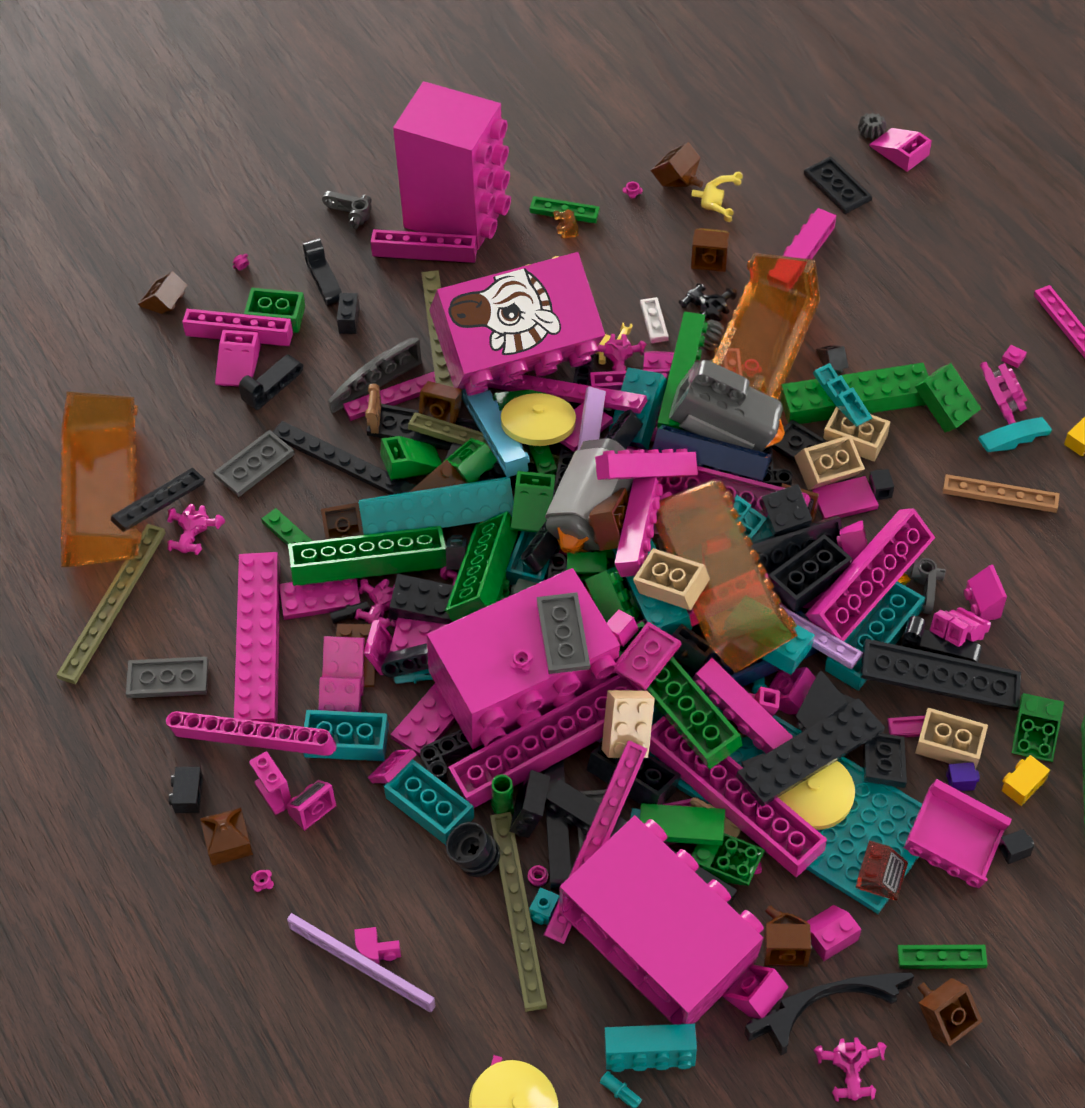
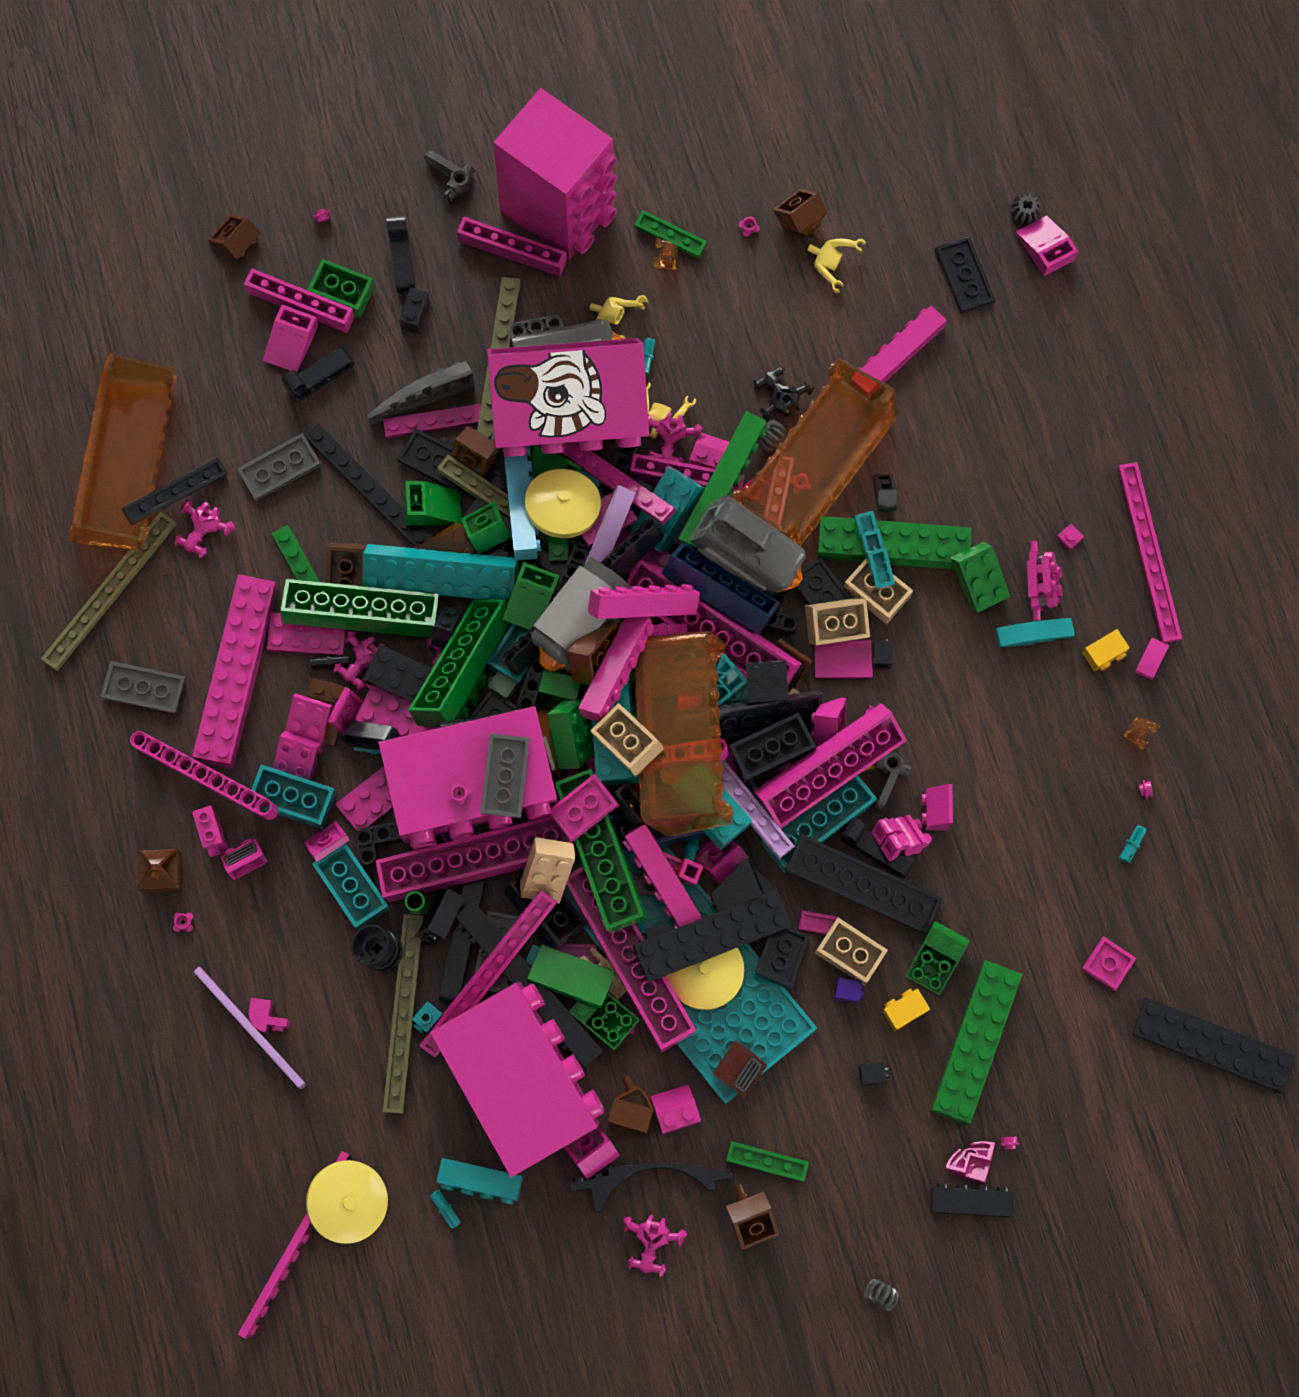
camera: 10 degrees right, 20 degrees up
black brick [169,767,203,813] -> none
medium nougat plate [365,384,382,433] -> none
dark pink plate [528,865,549,886] -> none
dark pink brick [607,610,639,647] -> none
white tile [640,297,669,343] -> none
reddish brown piece [691,228,729,272] -> none
dark pink panel [903,779,1012,888] -> none
medium nougat plate [943,474,1060,513] -> none

